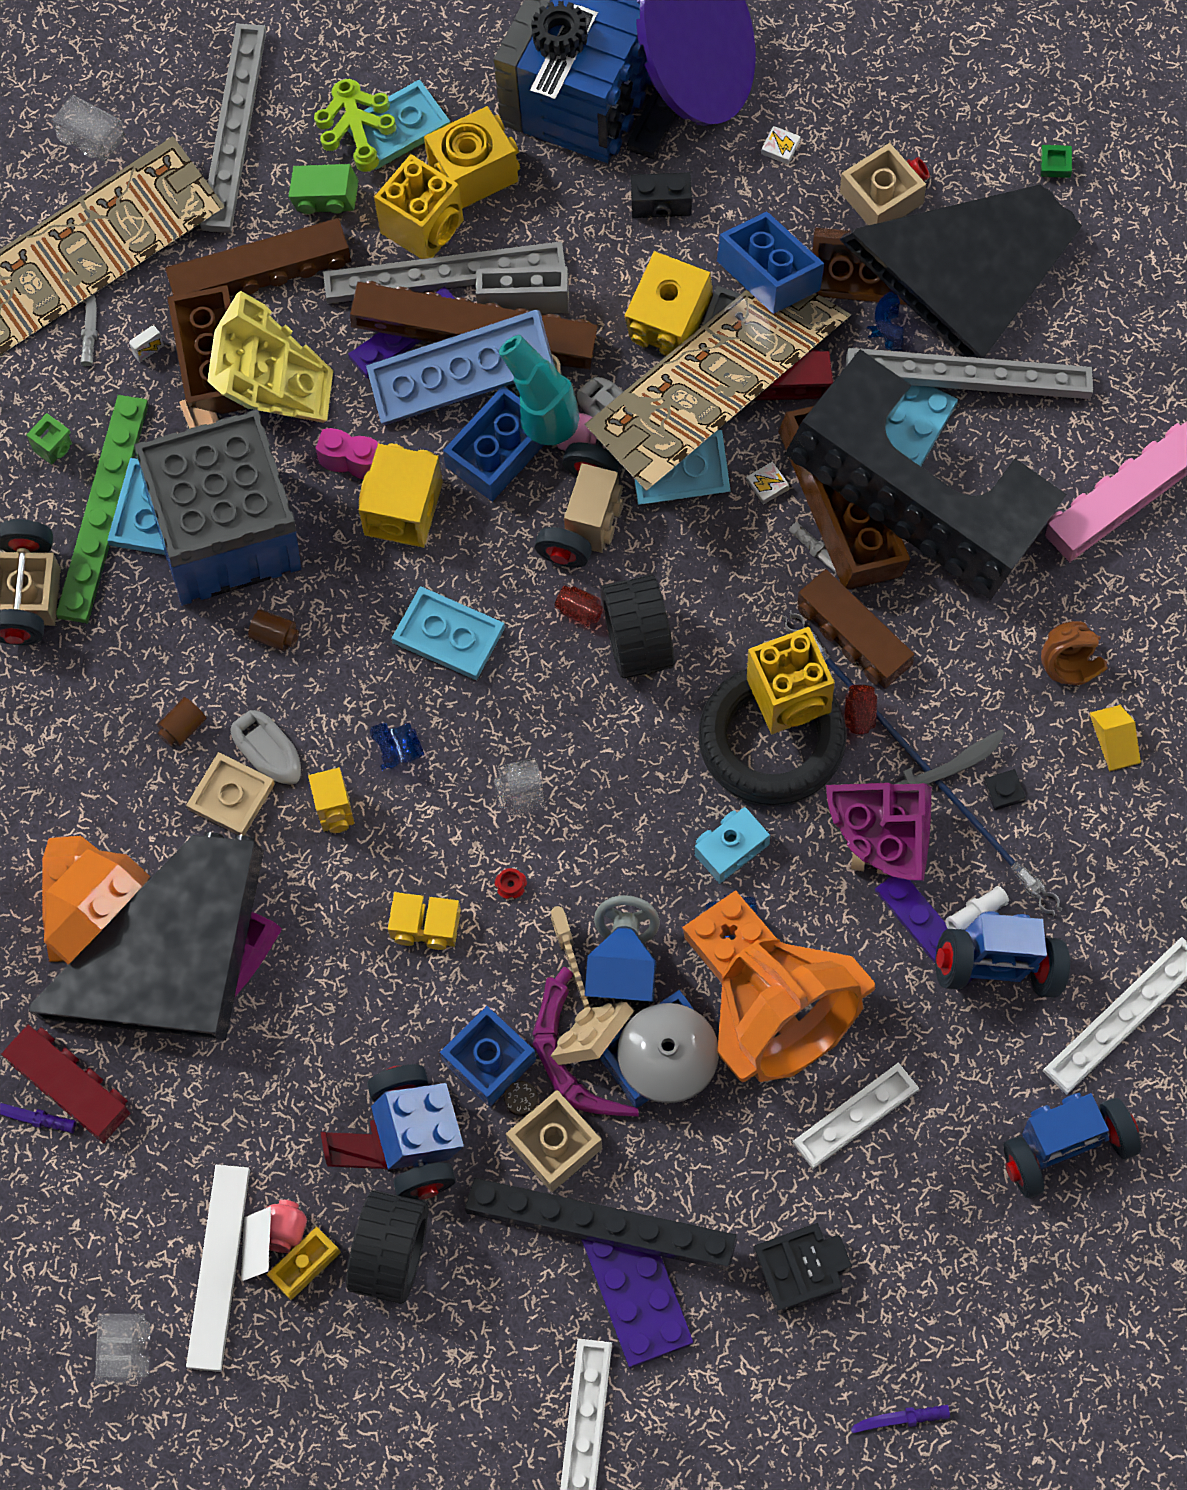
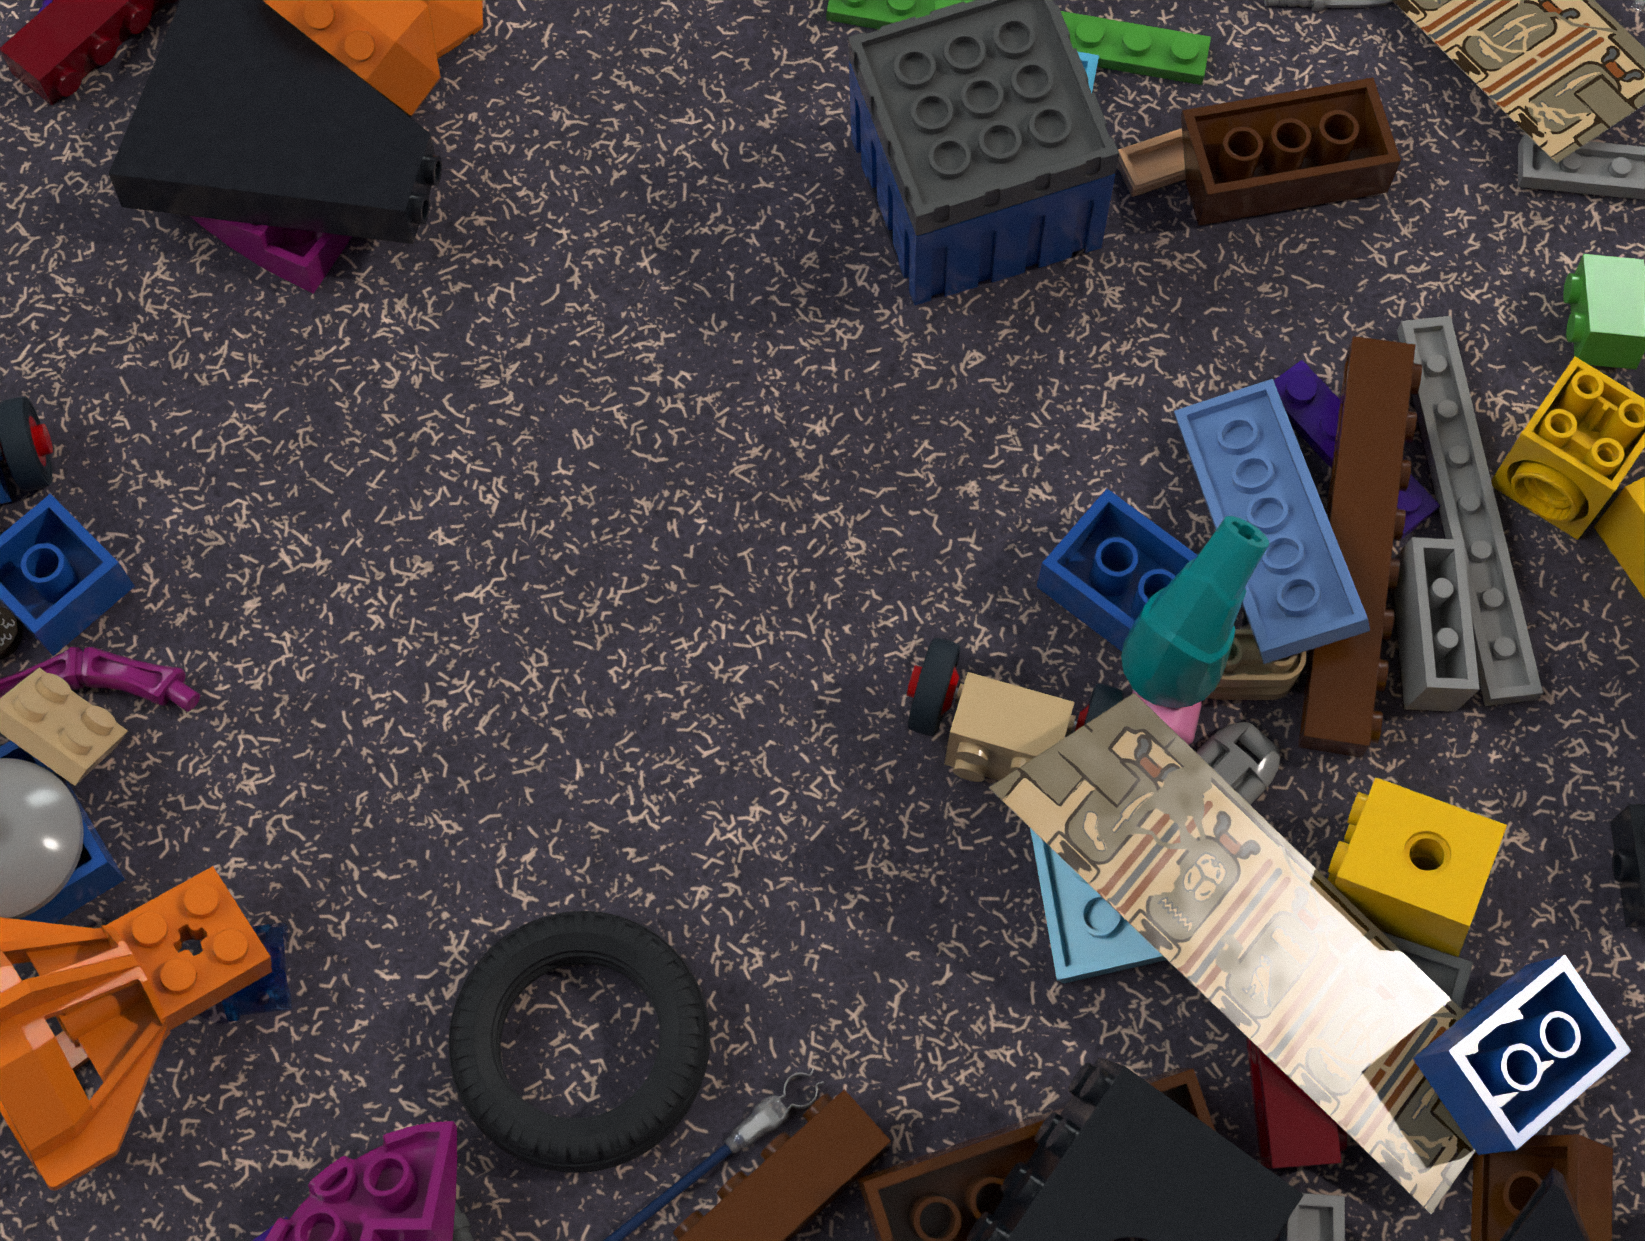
camera: 85 degrees right, 0 degrees up
white tile [129,325,164,363] -> none
reddish brown brick [157,697,207,747] -> none
reddish brown brick [165,218,351,296] -> none
tan plate [186,752,275,835] -> none
light yellow wedge [207,291,333,423] -> none
light grey piece [231,710,301,785] -> none
reddish brown brick [248,609,299,651] -> none
yellow piece [308,767,355,833] -> none
dark pink brick [315,428,380,479] -> none
yellow brick [358,443,443,548] -> none
clear blue piece [369,723,425,770] -> none
yellow piece [388,892,461,950] -> none
medium azure plate [391,586,505,681] -> none
clear brick [494,758,546,817] -> none
red plate [495,868,527,899] -> none
tan piece [551,906,589,1009] -> none
clear red brick [554,585,603,627] -> none
blue piece [585,895,660,1002] -> none
black tyre [601,575,675,679] -> none
medium azure brick [695,807,770,884] -> none
tile [746,461,789,504] -> none
yellow brick [747,627,835,735] -> none
light grey piece [789,522,837,574] -> none
clear red brick [844,685,878,734] -> none

